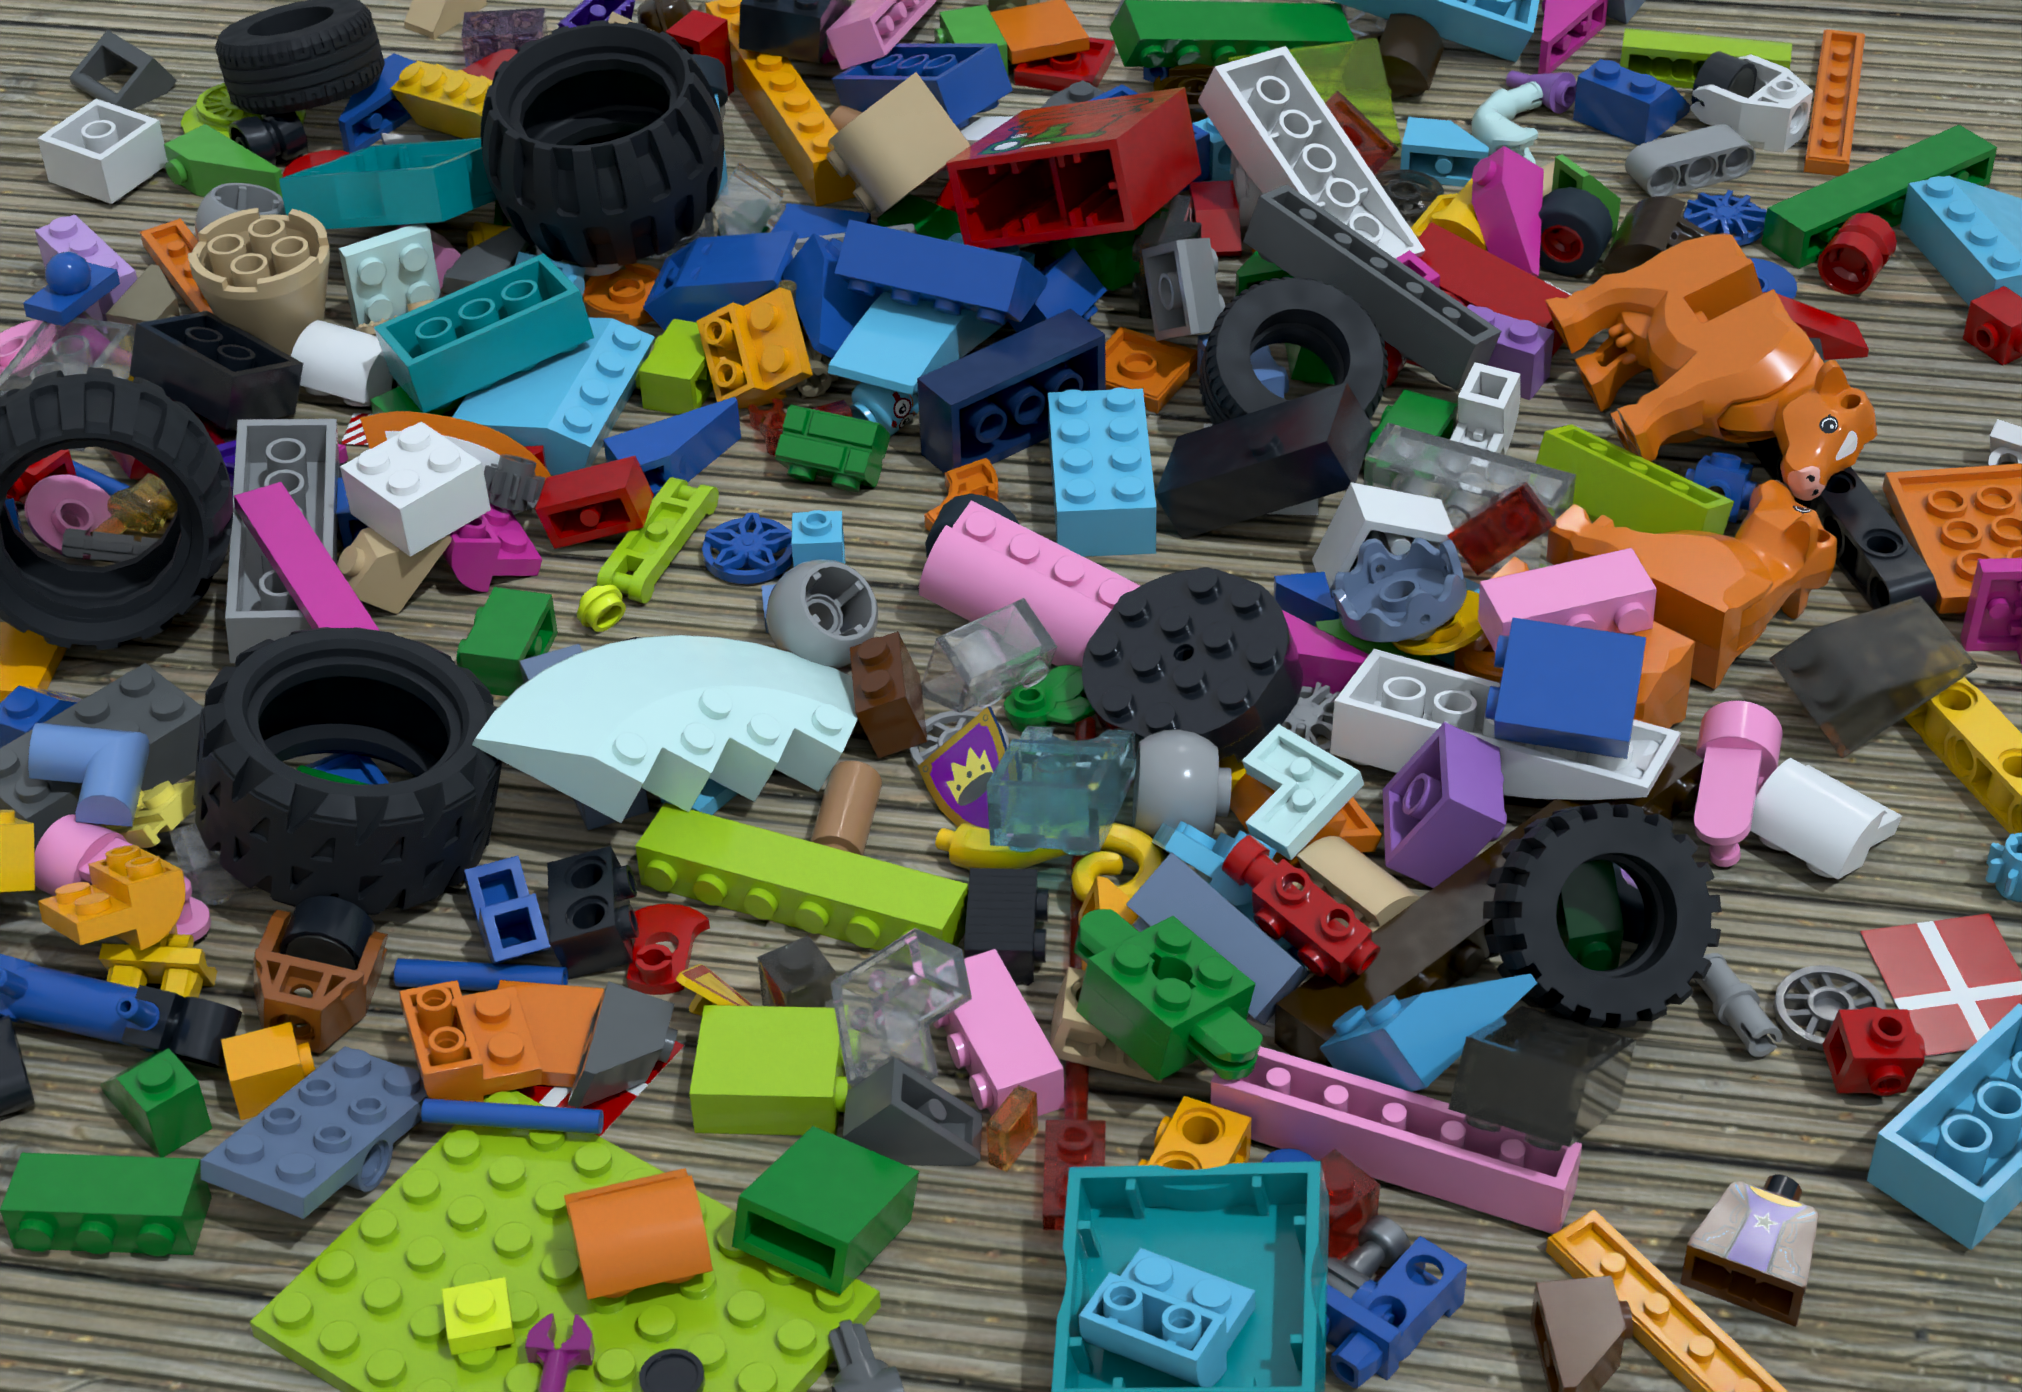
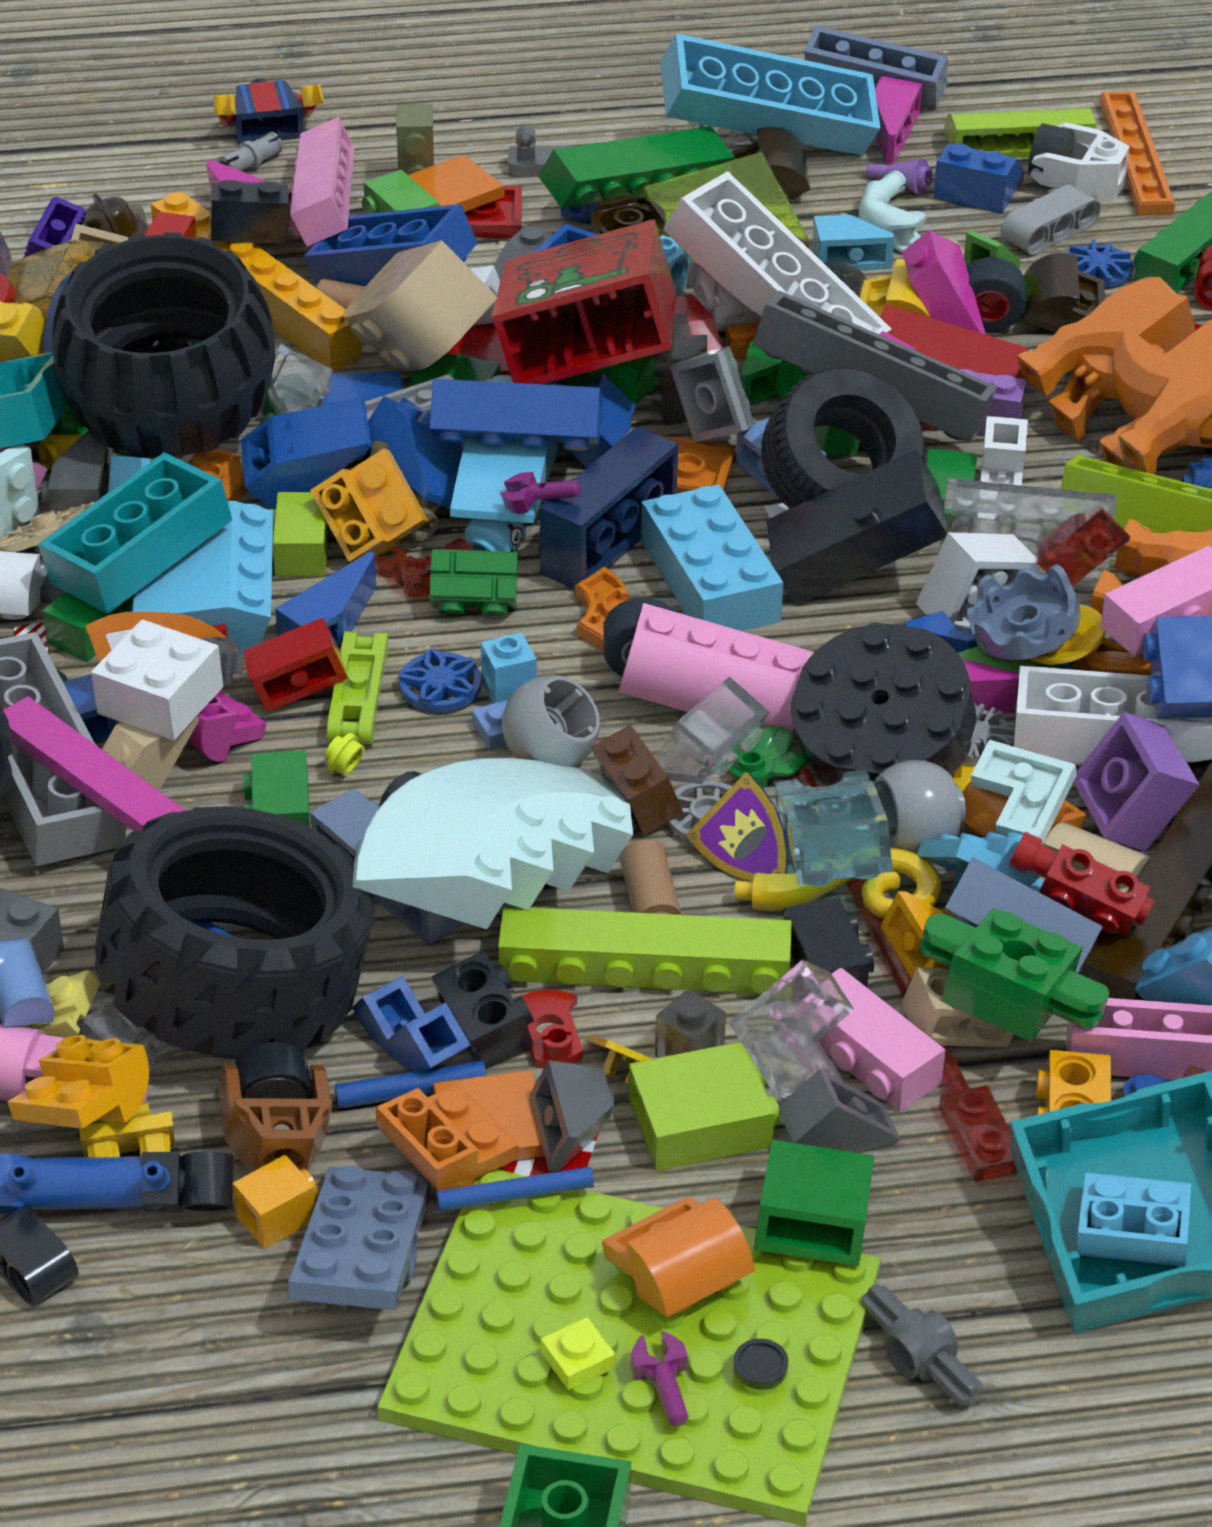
camera: 20 degrees left, 0 degrees up
green brick [0,1153,212,1256] -> none
green slope [100,1048,213,1157] -> none
clear orange tile [986,1085,1038,1172] -> none
none -> magenta bar [500,472,581,513]

